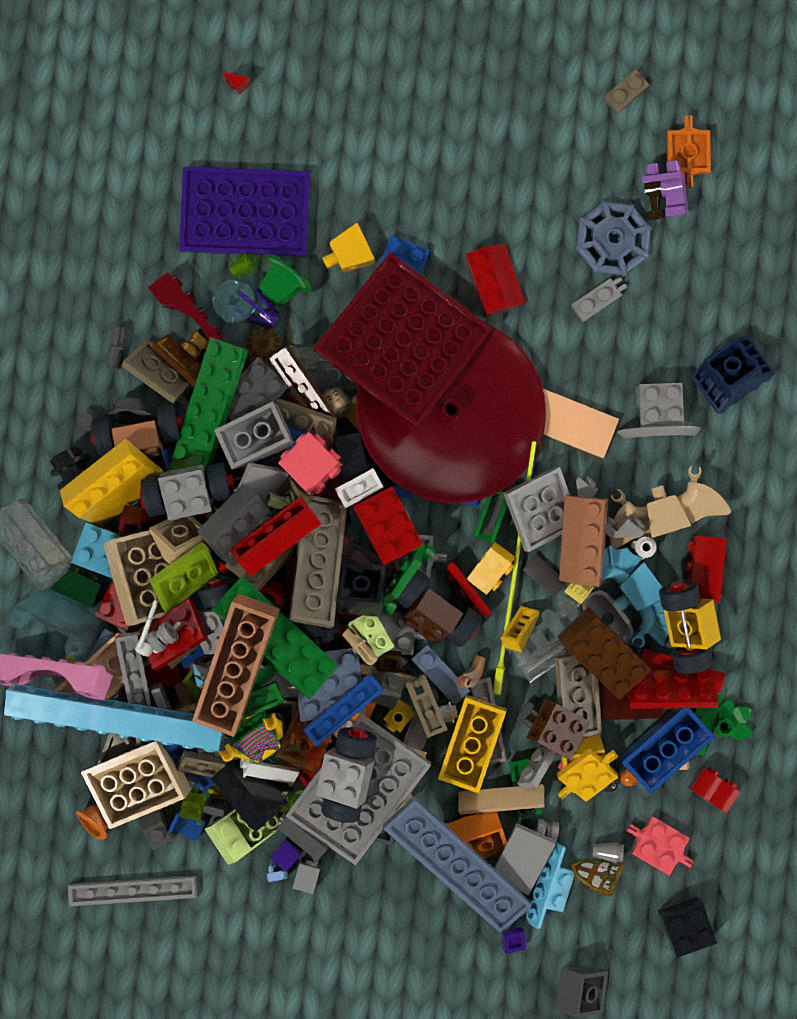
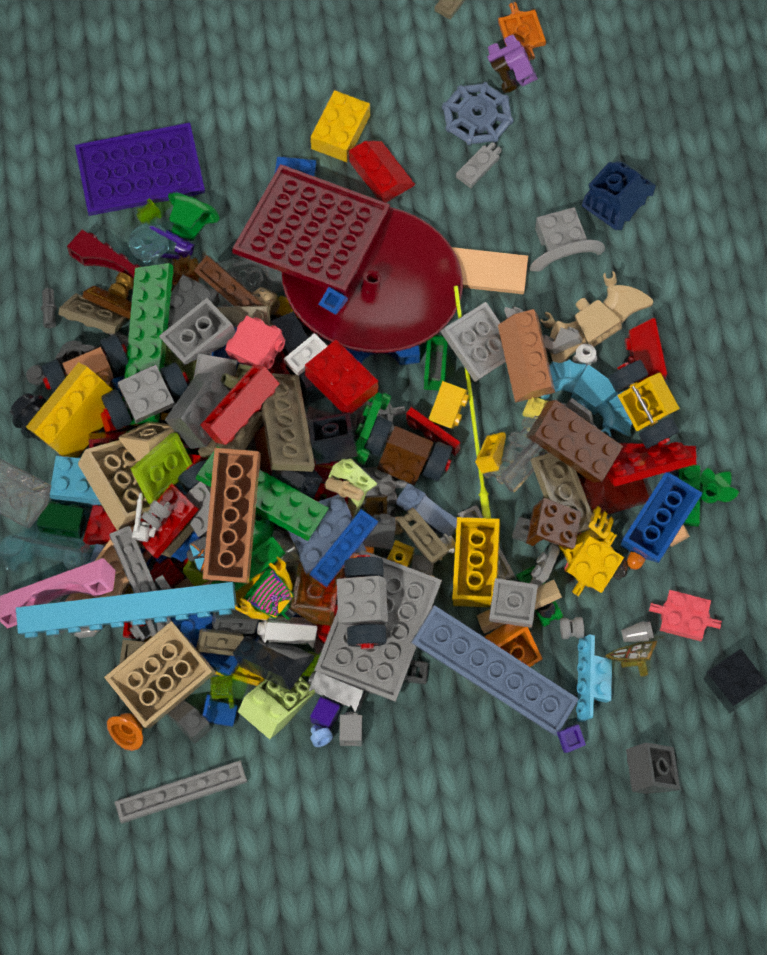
camera: 15 degrees left, 20 degrees down
dark grey plate [203,794,231,817] -> none
red slope [223,72,251,95] -> none
yellow torso [322,223,375,272] -> none
medium nougat arm [457,655,486,688] -> none
light grey tile [494,823,556,895] -> none
dark grey slope [522,554,567,598] -> none
red brick [688,766,740,814] -> none
none -> yellow brick [310,90,370,162]
none -> blue slope [318,287,348,315]
none -> light grey plate [489,578,538,628]
none -> yellow tile [588,506,614,539]

